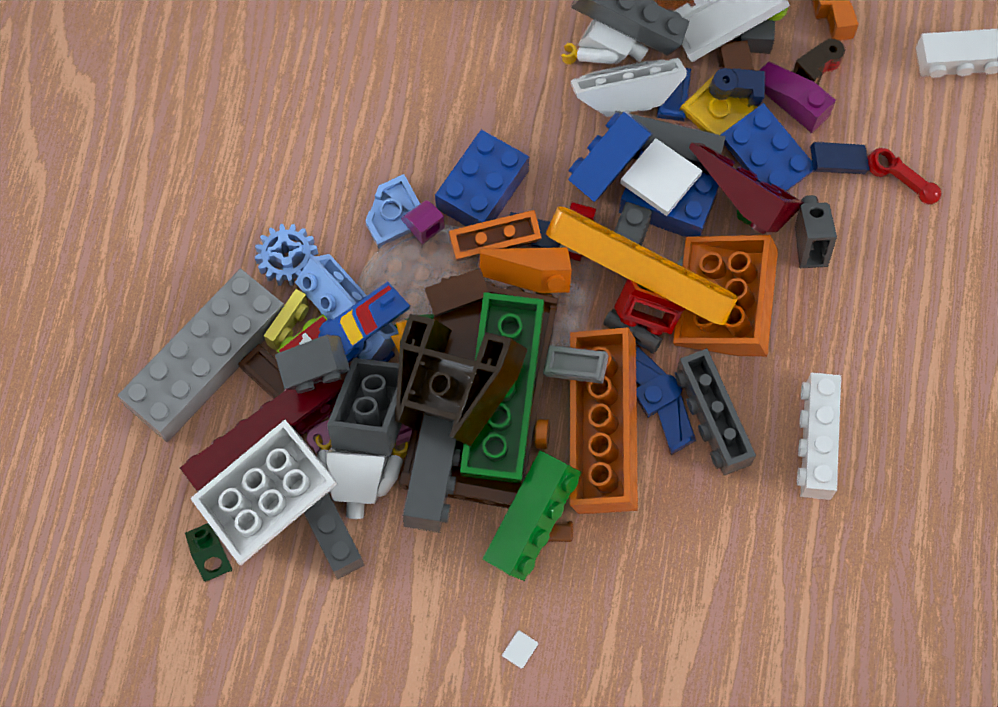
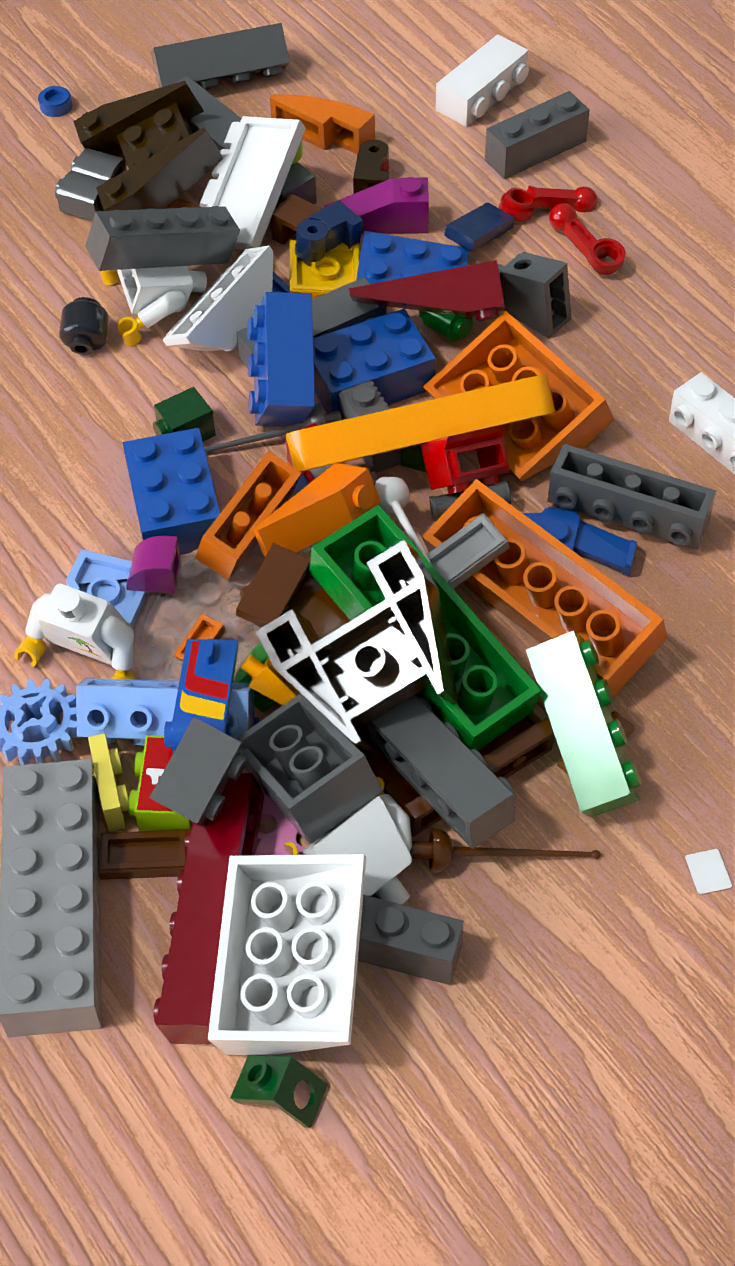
camera: 45 degrees left, 15 degrees down
white tile [620,138,702,216] -> none
none -> white torso [14,584,136,680]
none -> black head [59,297,109,355]
none -> dark green brick [153,387,216,441]
none -> orange piece [173,614,226,662]
none -> dark grey sword [204,403,342,453]
none -> white sword [375,477,431,563]
none -> reddish brown sword [410,828,601,873]
none -> dark grey brick [485,91,590,179]
none -> red piece [549,203,626,275]

